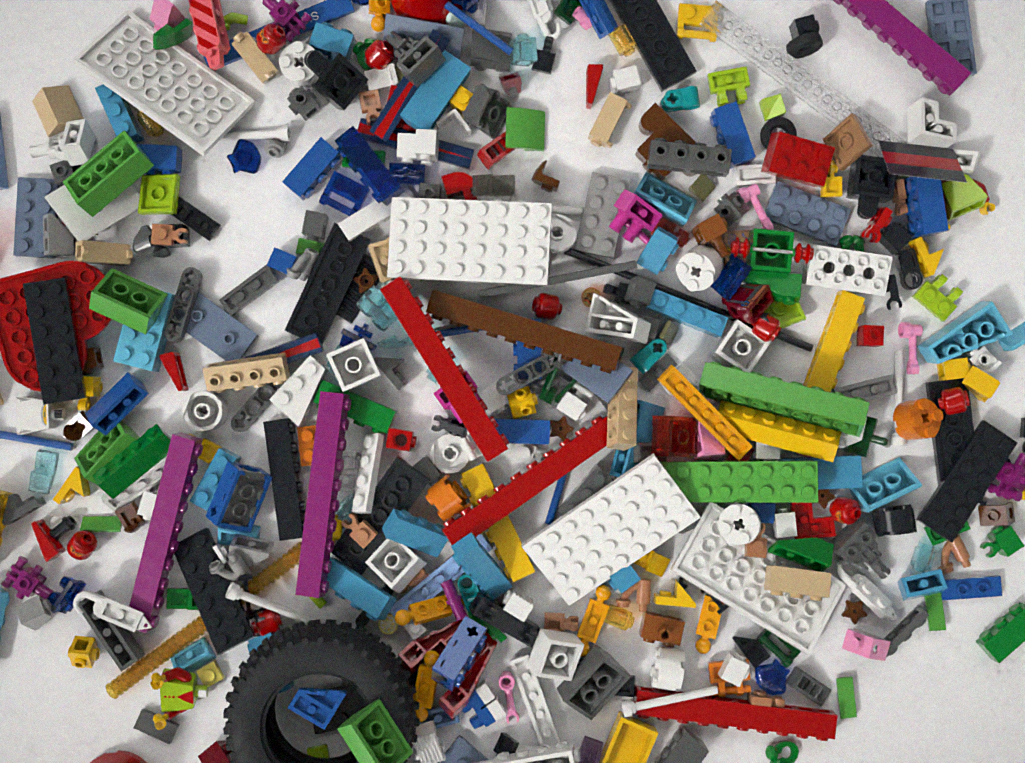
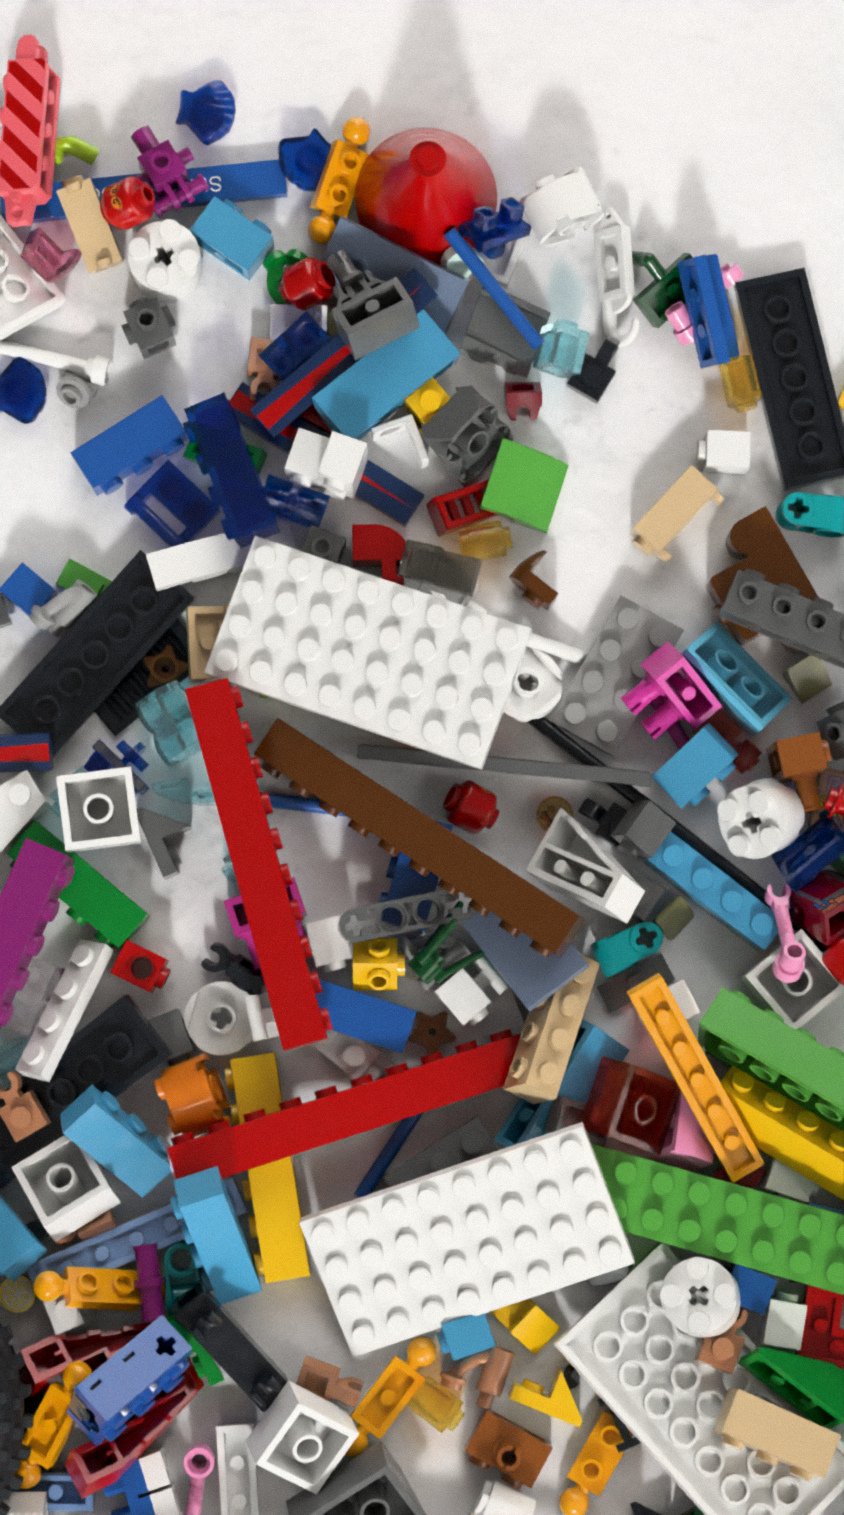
camera: 10 degrees right, 5 degrees down
dark grey brick [301,210,329,242] -> none
black brick [304,50,369,111] -> none
white brick [502,587,533,622] -> none
red slope [586,64,603,109] -> none
none -> clear pink plate [20,227,82,283]
none -> clear blue hips [258,310,331,381]
none -> clear yellow brick [458,520,512,562]
none -> bright pink brick [764,883,806,983]

